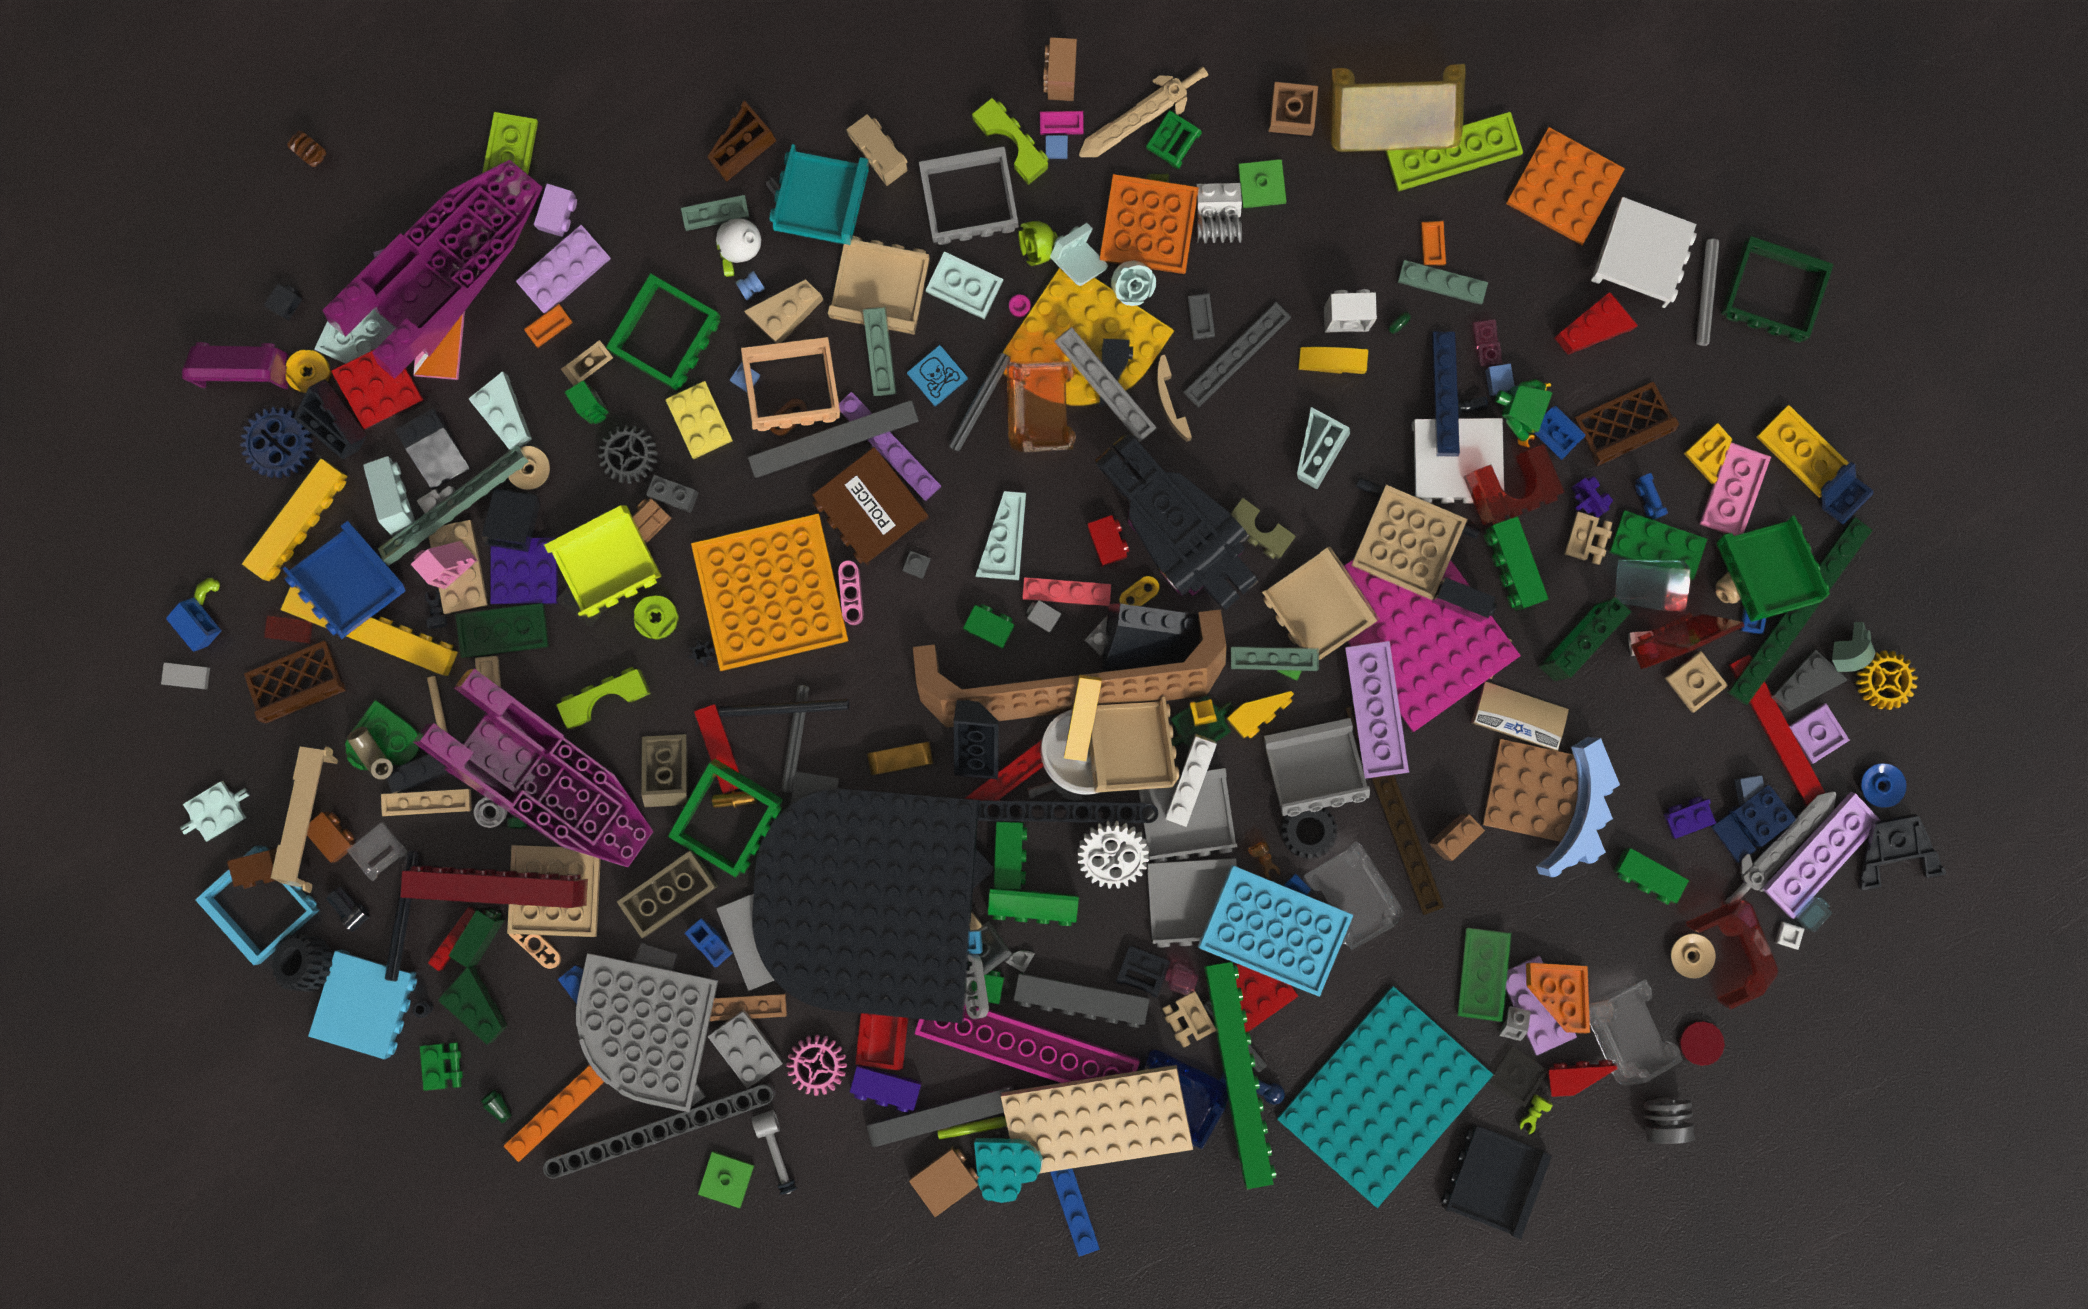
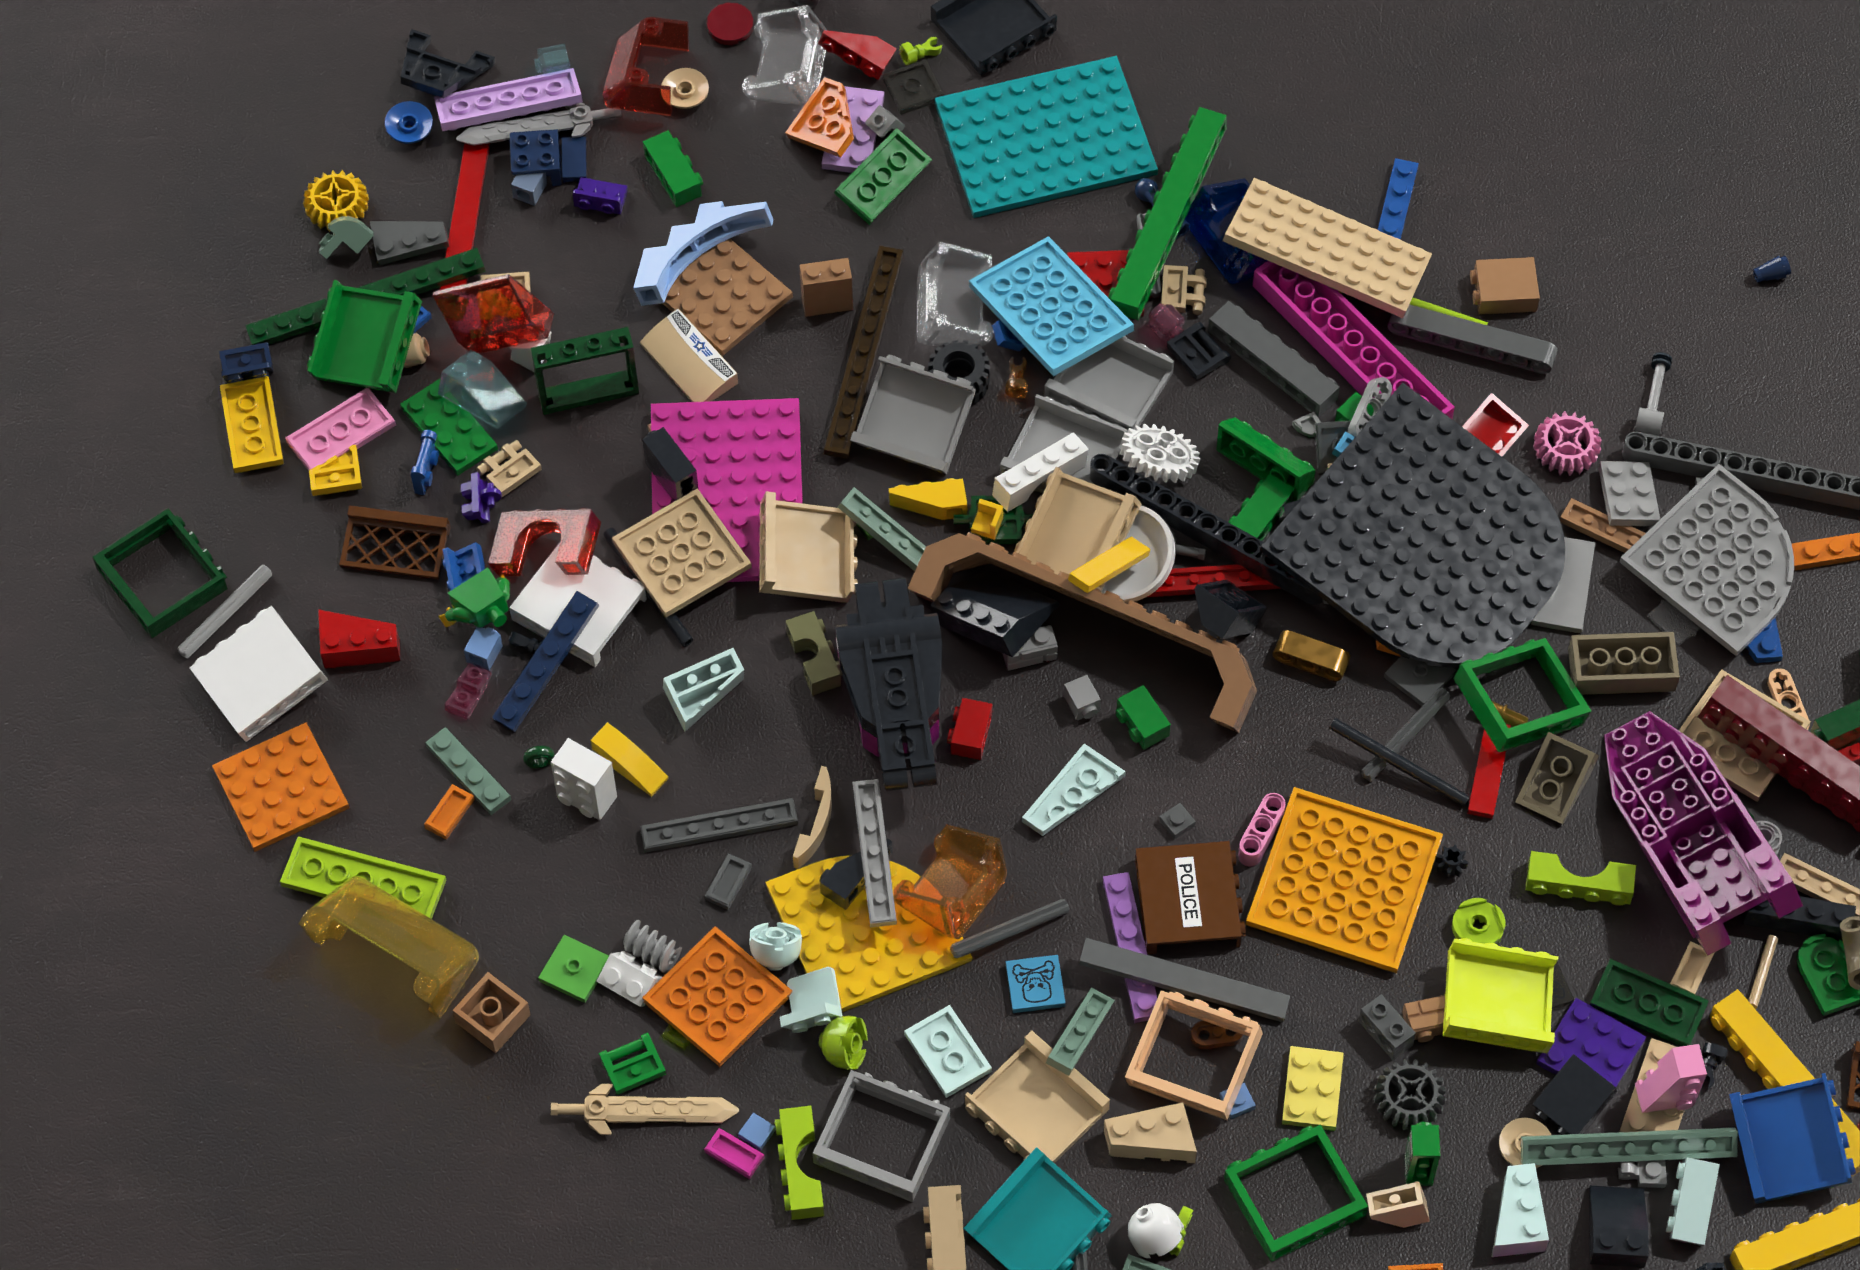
camera: 150 degrees left, 25 degrees down
blue brick [685,918,733,968] -> none
bright green plate [698,1151,754,1208] -> none
medium blue wheel [735,271,765,300] -> none
dark purple brick [850,1065,922,1113] -> none
teal plate [974,1138,1043,1203] -> none
dark pink tile [1009,294,1031,317] -> none
coral plate [1023,577,1111,606] -> none
medium nougat brick [1044,38,1077,101] -> none
yellow plate [1119,576,1159,606] -> none
lavender plate [1345,641,1409,778] -> none
green brick [1484,516,1548,612] -> none
white tile [1775,922,1804,950] -> none
lavender tile [1789,703,1850,764] -> none

